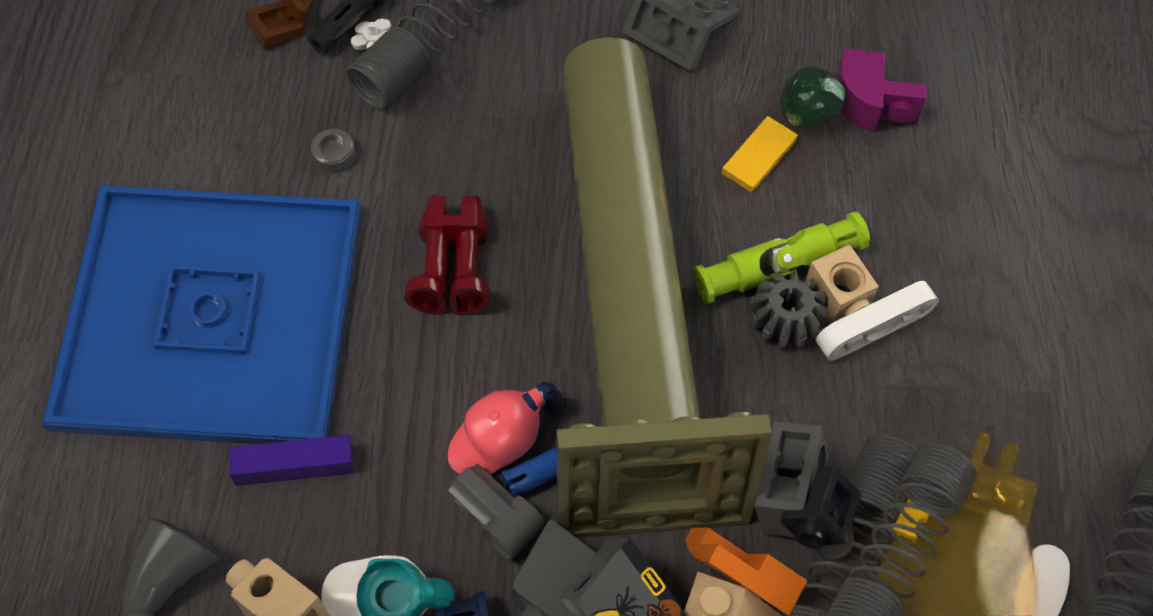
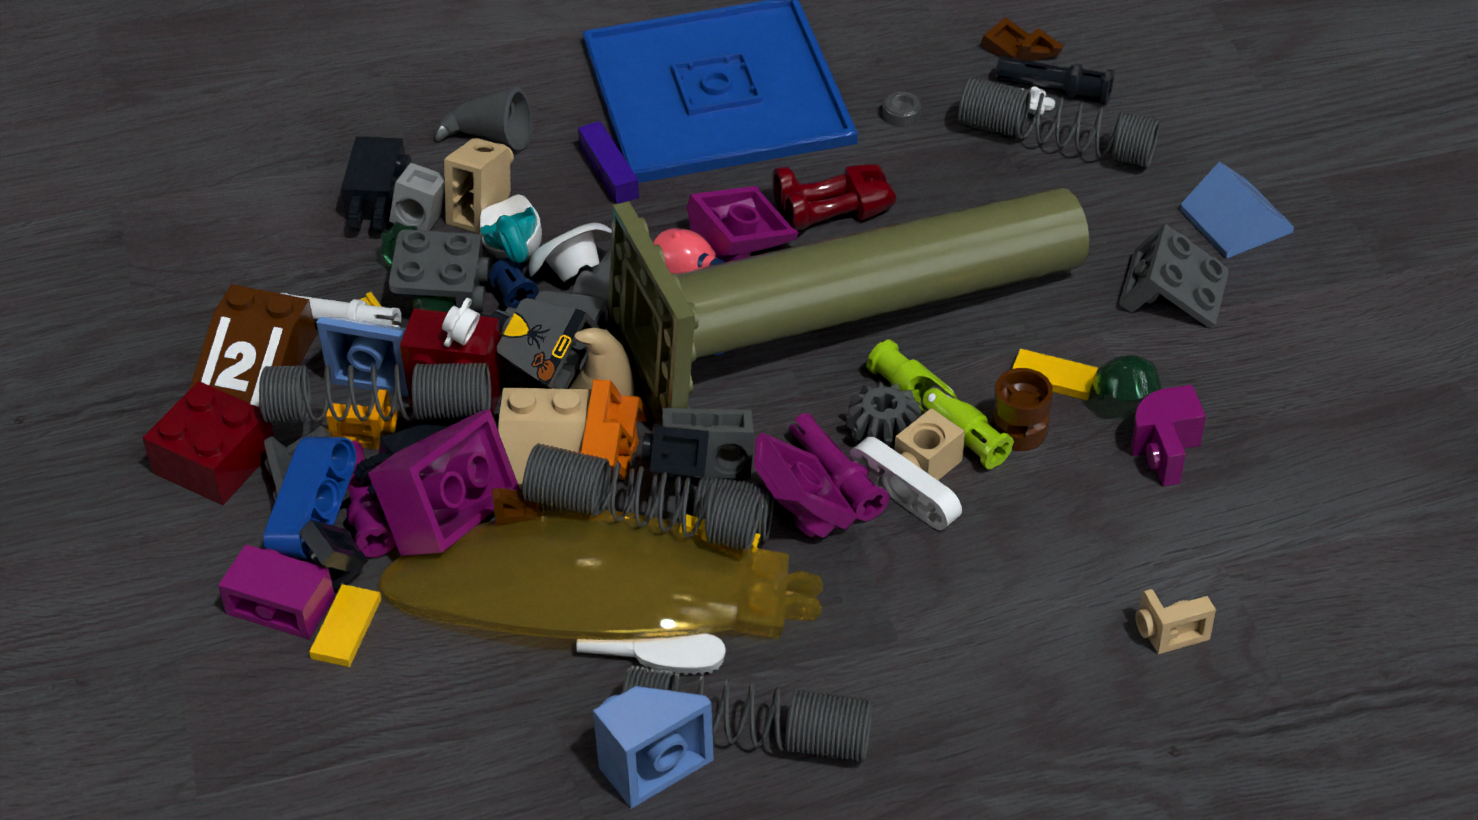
camera: 75 degrees right, 15 degrees down
none -> white hat [529,223,612,282]
none -> tan hat [569,328,638,397]
none -> magenta slope [686,186,799,262]
none -> magenta slope [754,432,858,538]
none -> magenta pin [789,413,890,521]
none -> reddish brown wheel [991,368,1053,451]
none -> tan bracket [1135,589,1216,654]

